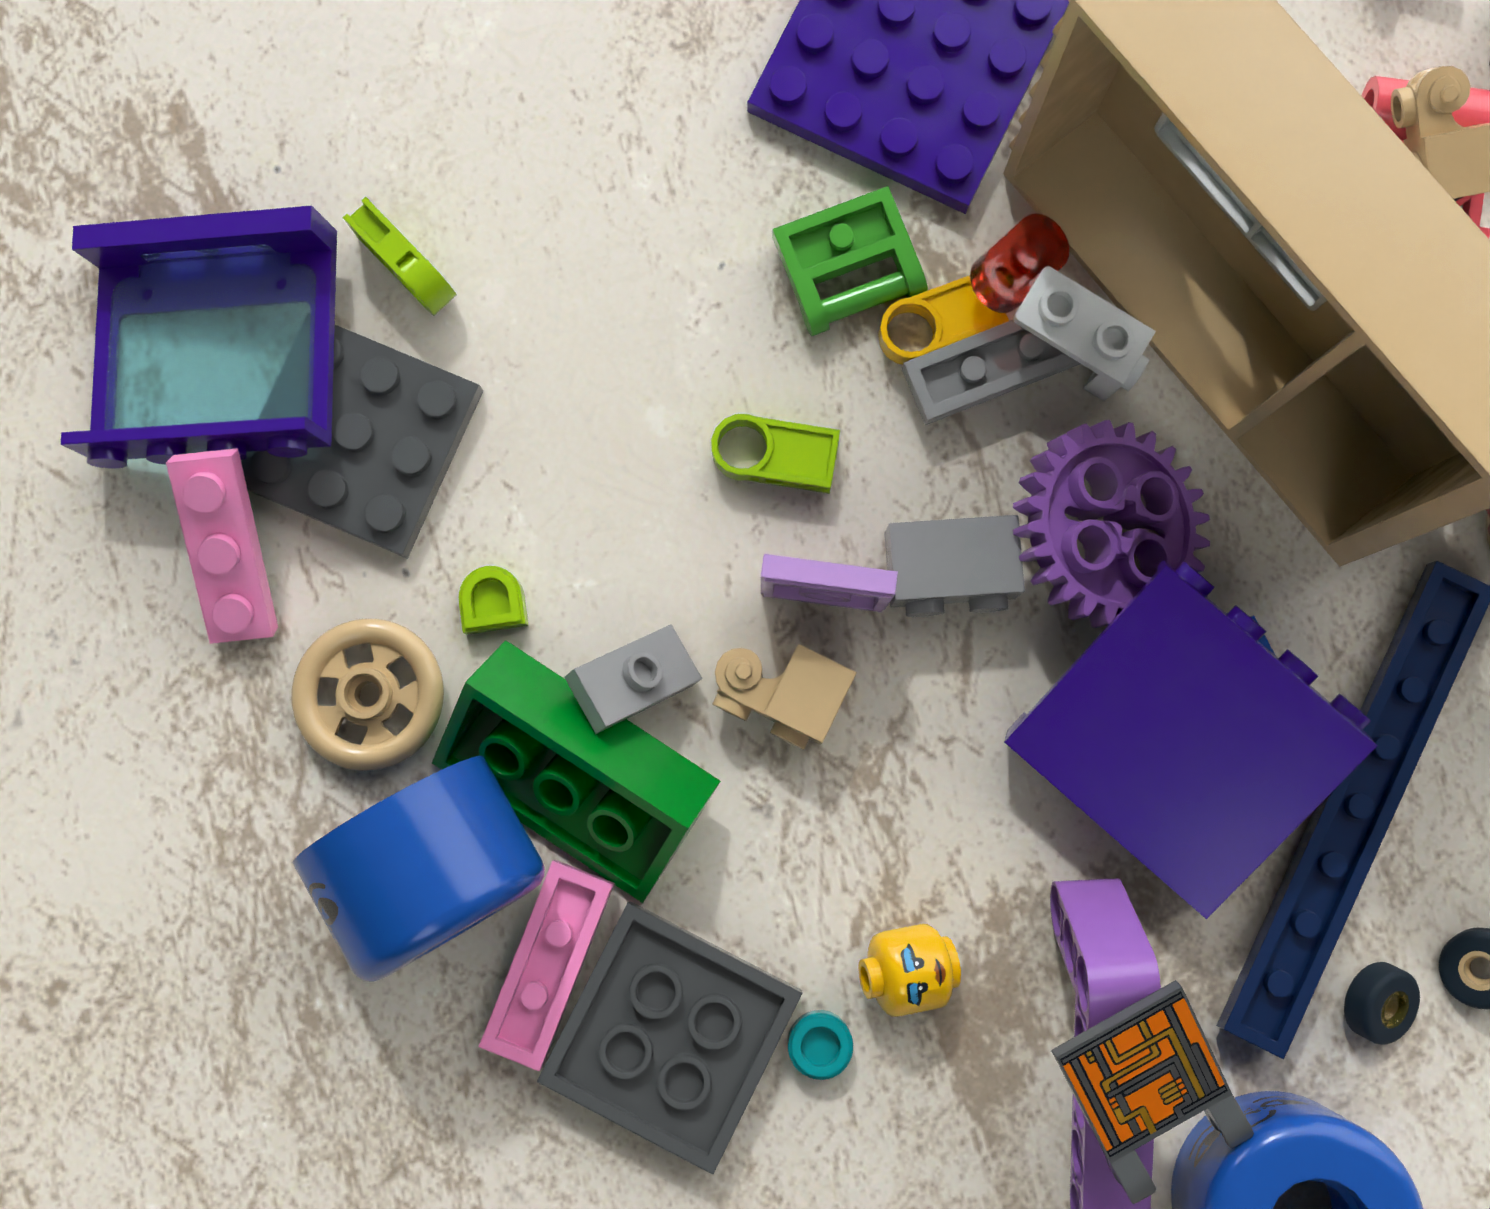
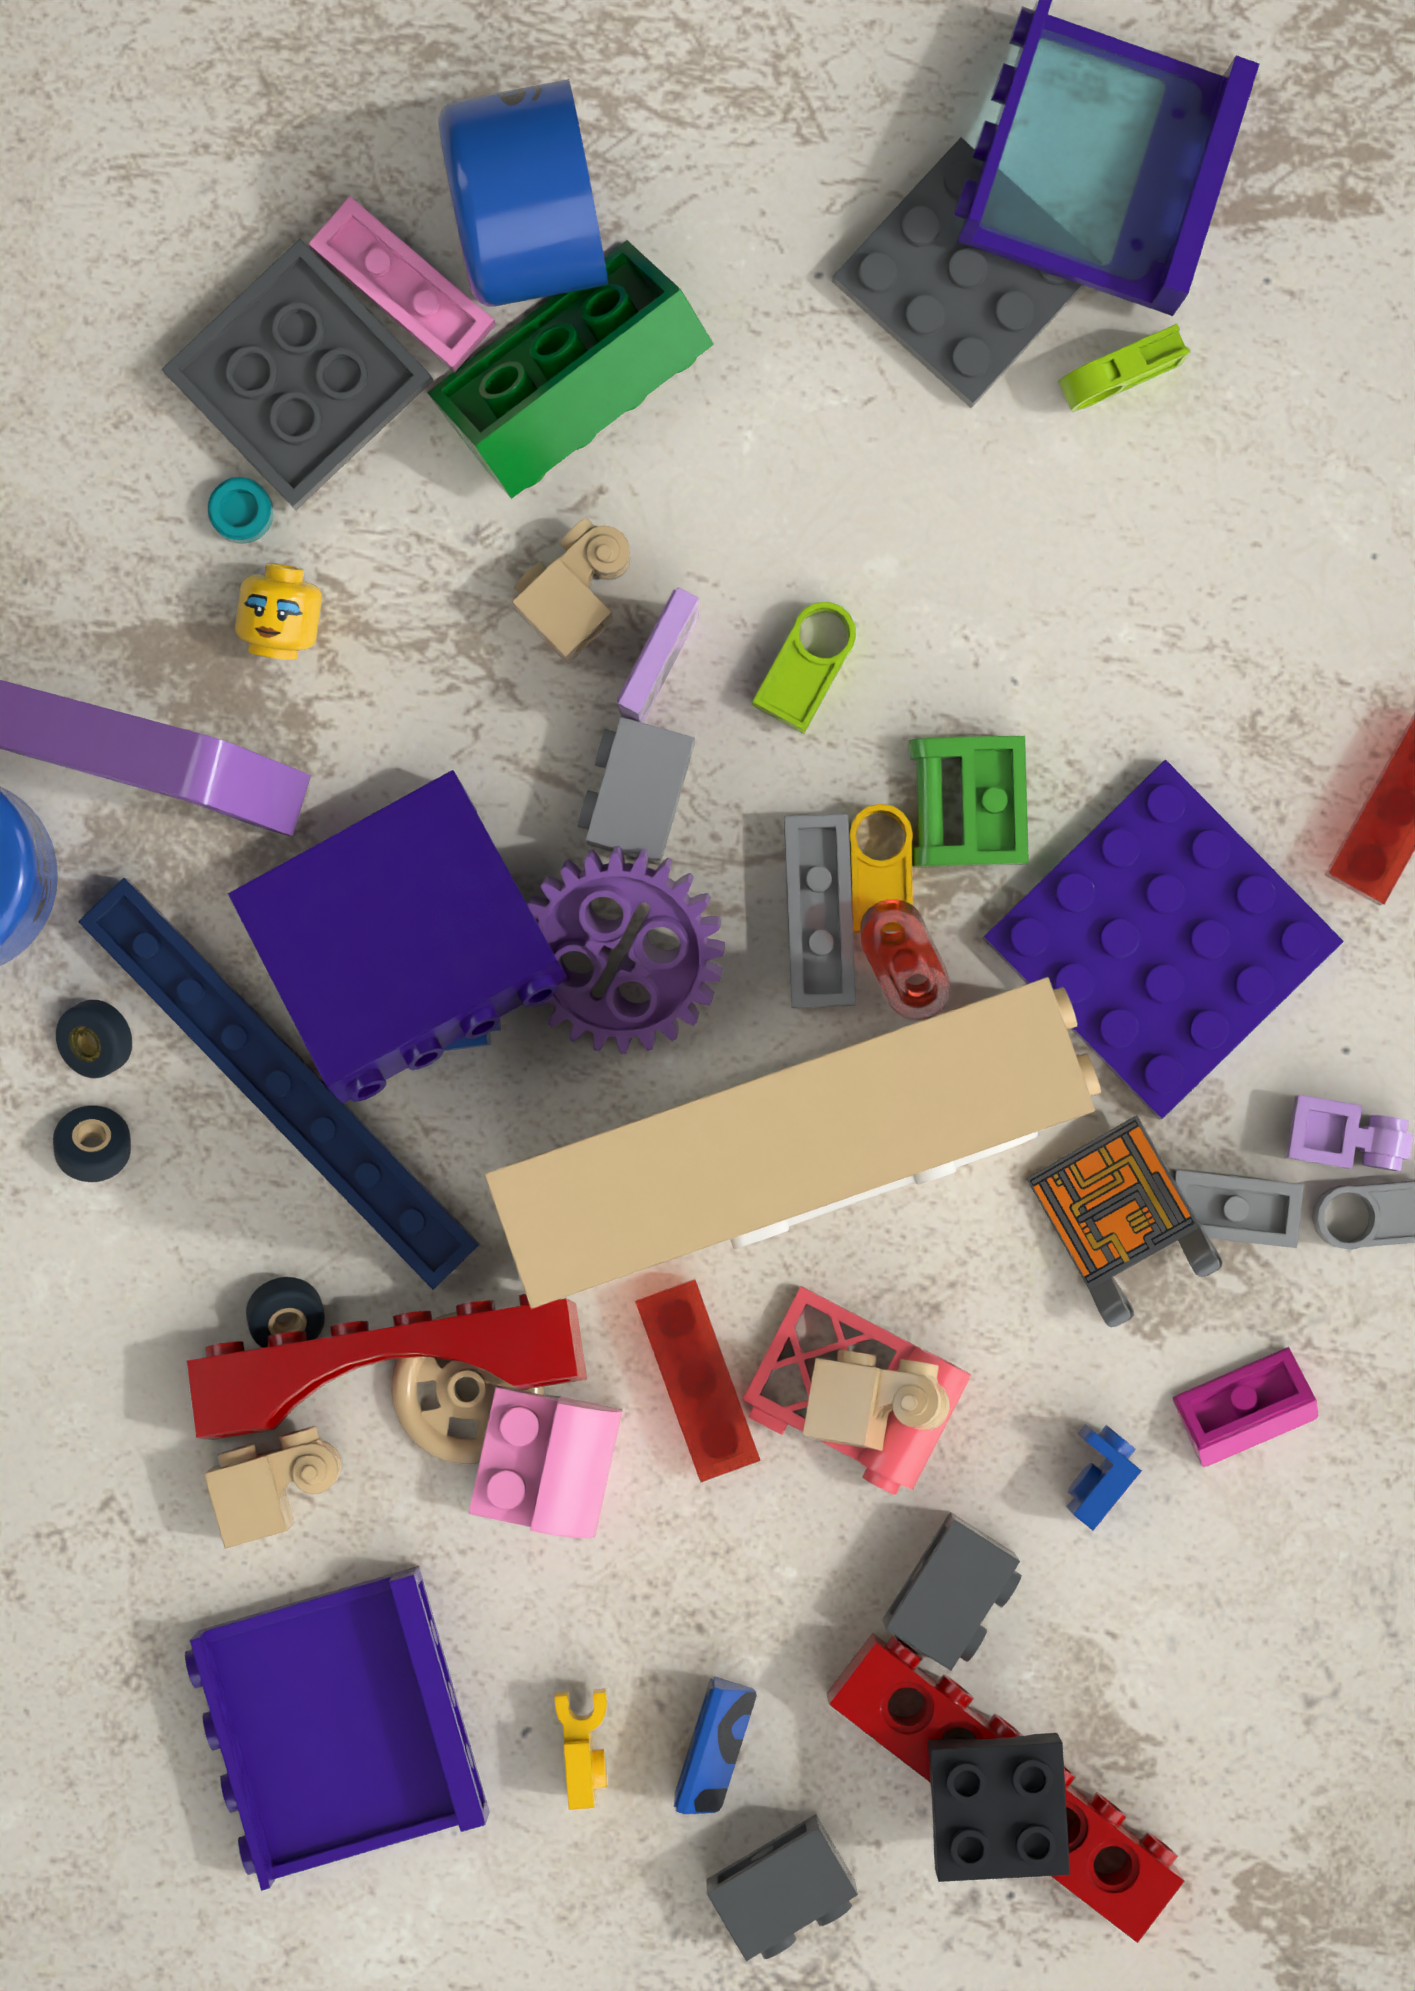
camera: 100 degrees right, 5 degrees up
bright pink plate [166,448,278,644] -> none
tan plate [291,618,444,771] -> none
lime tile [458,566,529,635] -> none
light grey plate [564,624,702,734] -> none
white bracket [1013,266,1156,401] -> none
flag [1051,980,1254,1204] -> none

